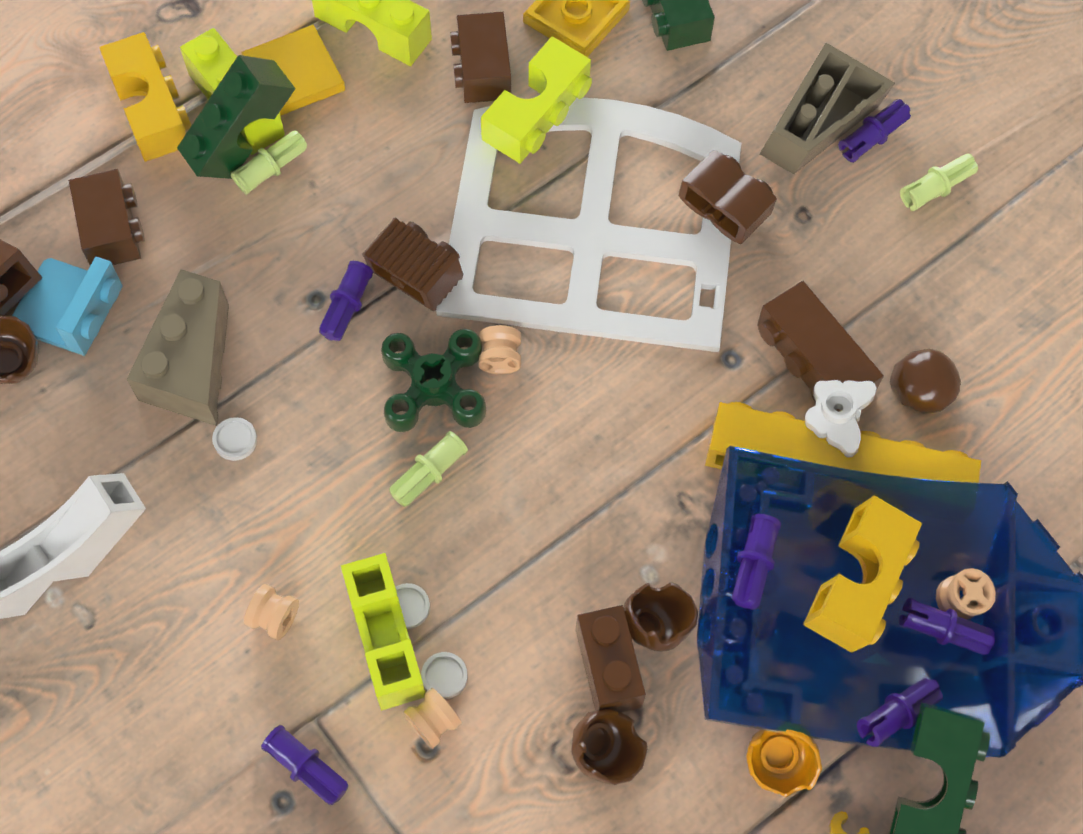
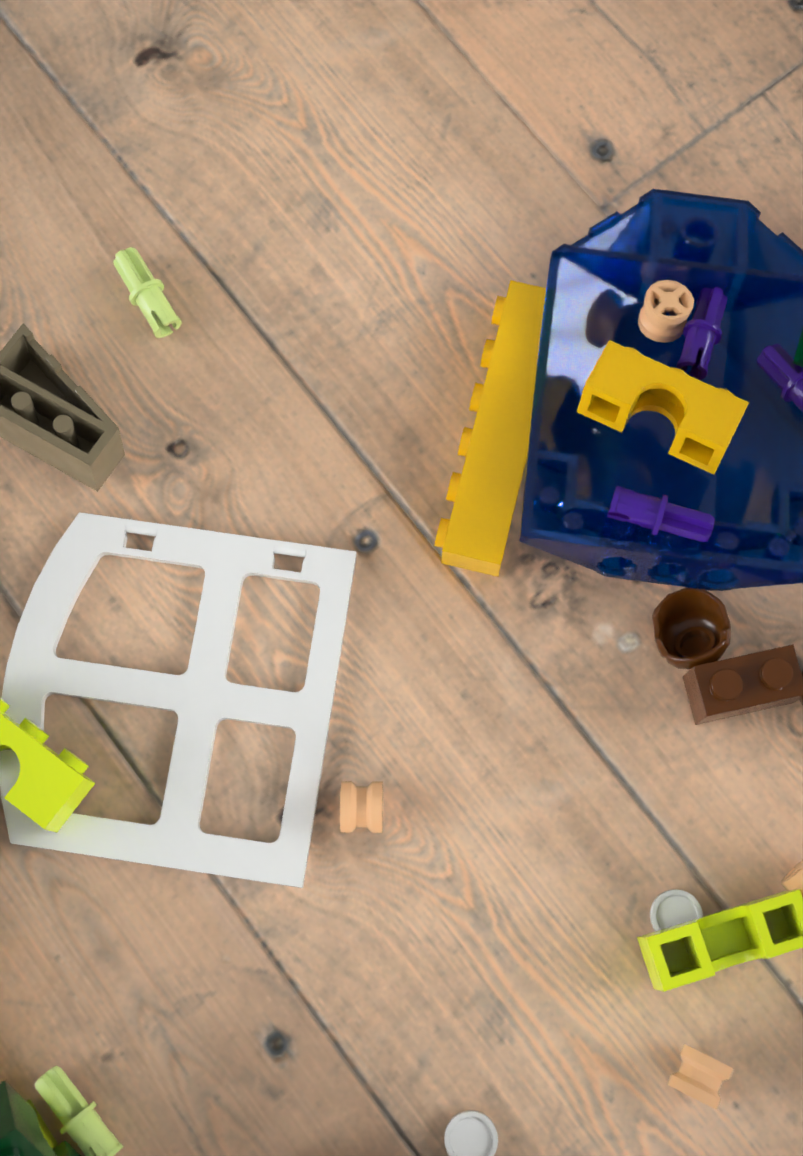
camera: 85 degrees left, 10 degrees up
dark purple axle [319,260,374,341] -> none
reddish brown brick [362,217,464,311] -> none
dark green gear [381,329,486,432] -> none
yellowish green axle [389,431,468,507] -> none
white piece [421,652,468,699] -> none
reddish brown brick [678,150,777,244] -> none
reddish brown brick [757,281,884,412] -> none
white animal [805,380,877,457] -> none
dark purple axle [838,99,911,163] -> none
reddish brown hair [890,349,961,414] -> none

